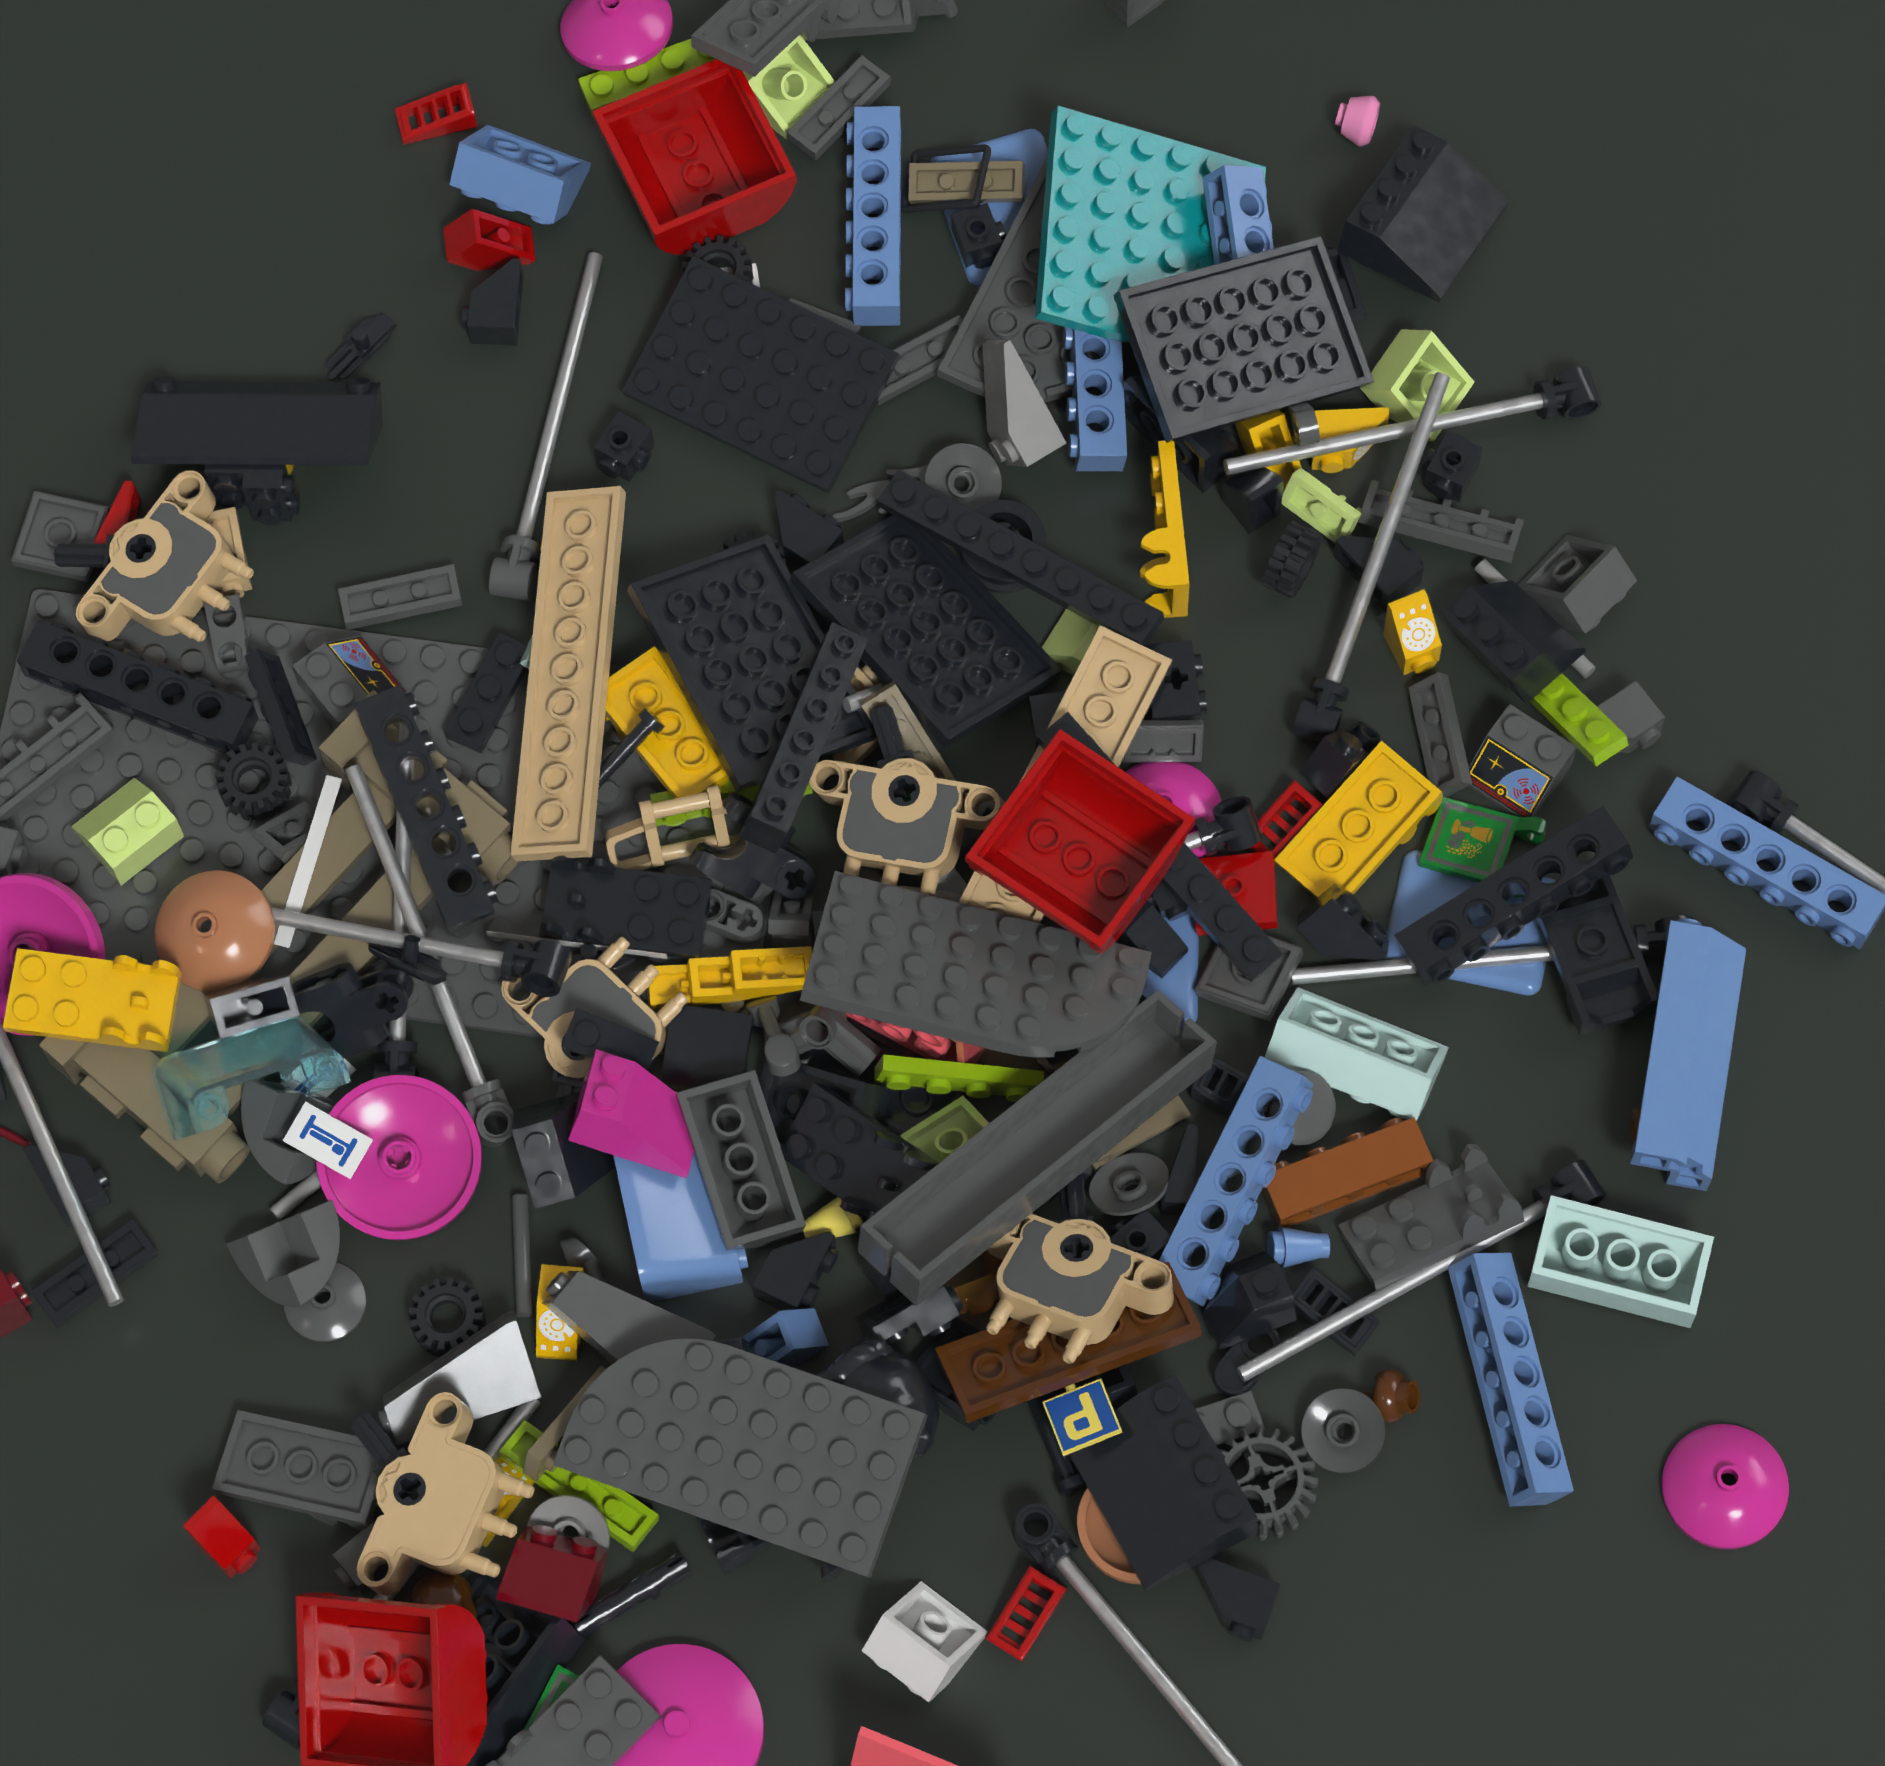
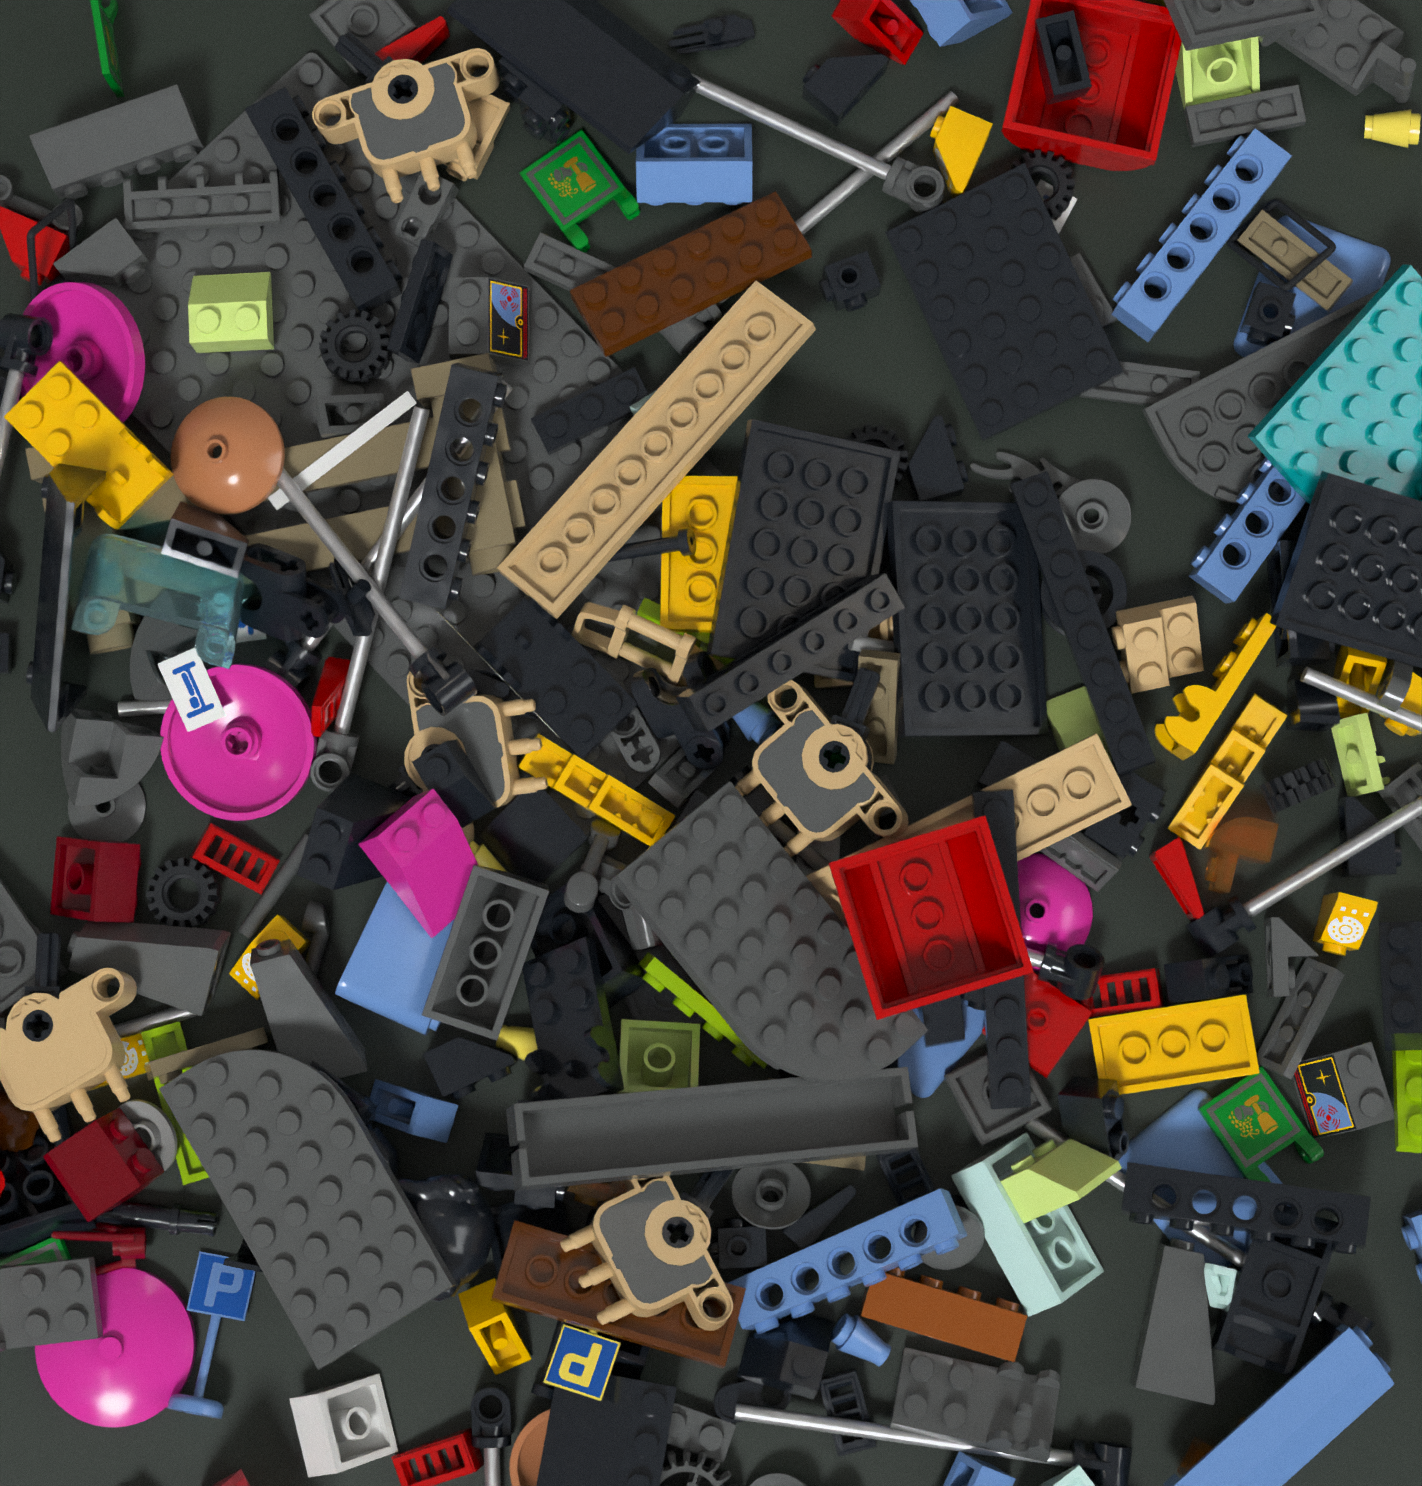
camera: 35 degrees right, 15 degrees up
light grey slope [983,340,1066,467] -> none
none -> black slope [26,463,106,732]
none -> dark red slope [50,836,141,923]
none -> dark red plant [51,1223,146,1276]
none -> piece [167,1251,256,1419]
none -> red slope [190,823,280,895]
none -> red slope [311,657,351,737]
none -> yellow slope [458,1278,532,1375]
none -> green flag [520,130,640,253]
none -> reddish brown plate [570,191,812,357]
none -> medium blue slope [636,124,753,206]
none -> flat silver piece [691,73,944,214]
none -> medium blue cone [733,702,780,745]
none -> yellow slope [930,106,993,199]
none -> yellowish green slope [1000,1138,1122,1223]
none -> black slope [1035,10,1092,105]
none -> tan plate [1112,596,1204,694]
none -> dark grey slope [1130,1238,1215,1405]
none -> red slope [1149,837,1204,921]
none -> yellow slope [1168,693,1288,850]
none -> clear orange brick [1202,817,1279,894]
none -> light aqua slope [1204,1263,1238,1309]
none -> dark grey slope [1264,917,1319,997]
none -> light yellow cone [1364,109,1421,148]

